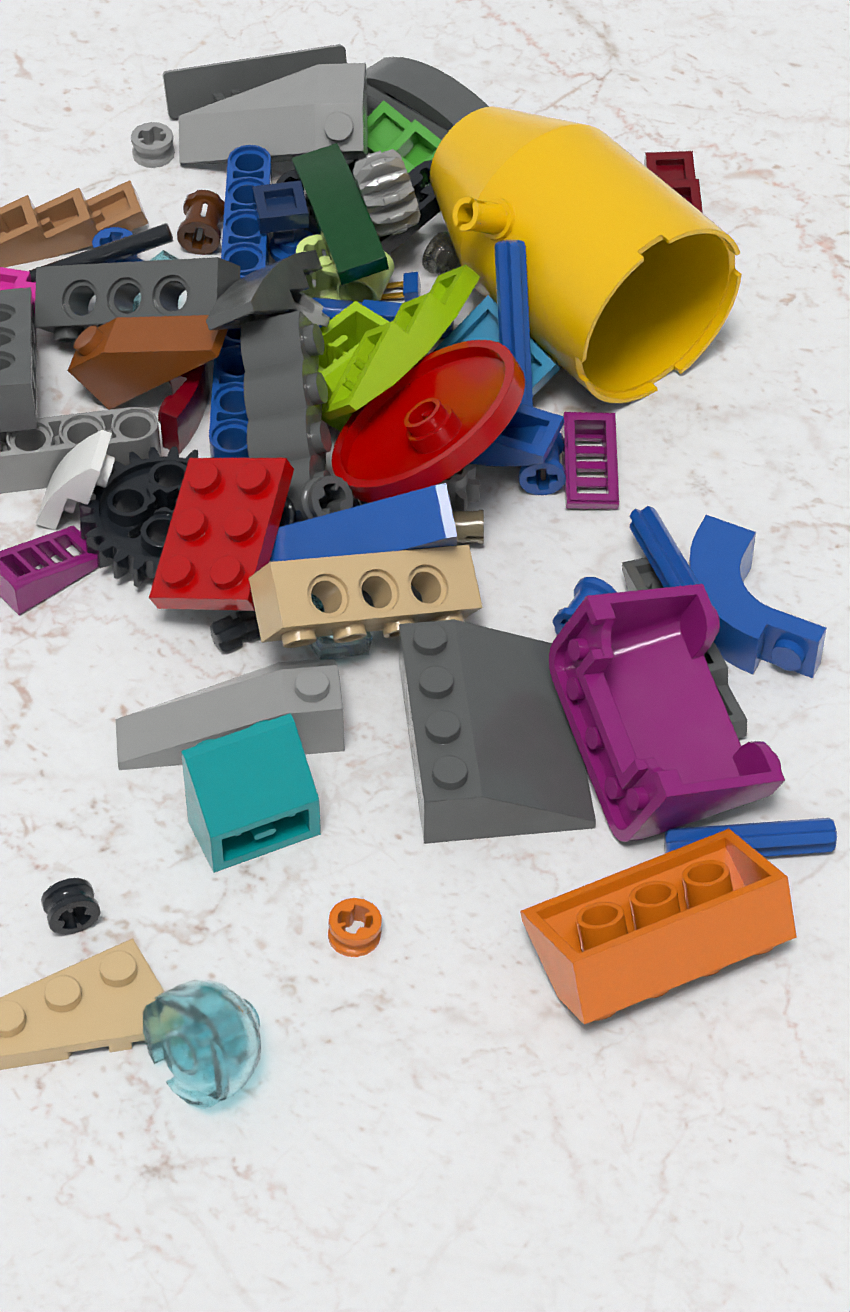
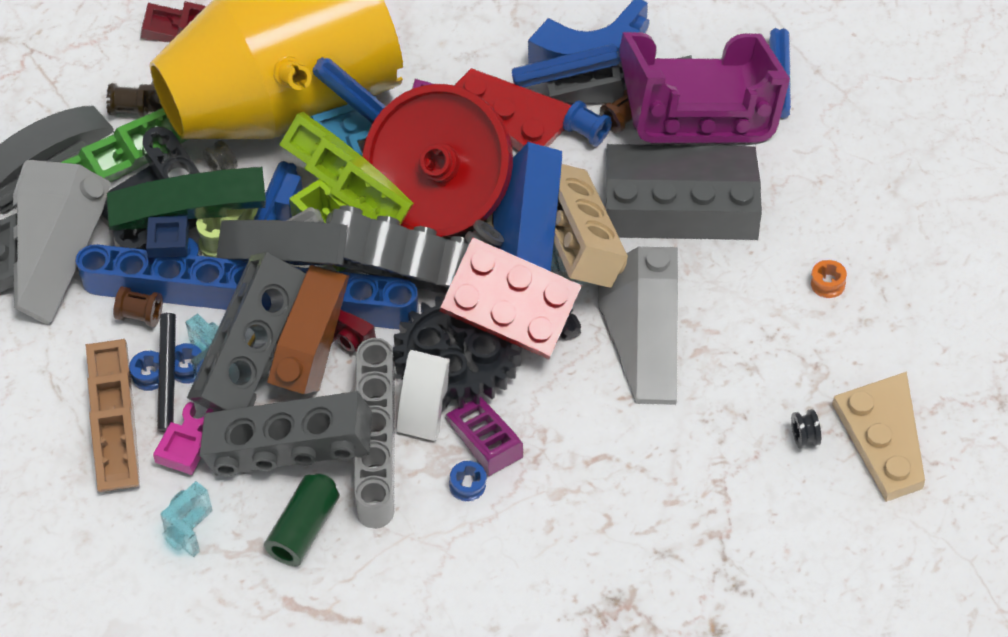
camera: 80 degrees left, 5 degrees up
light grey bush [131,122,175,168] -> none
clear light blue cylinder [143,980,261,1110] -> none
teal slope [181,713,321,873] -> none
light grey gear [353,149,421,237] -> none
orange slope [520,829,797,1025] -> none
none -> red wing [454,68,572,151]

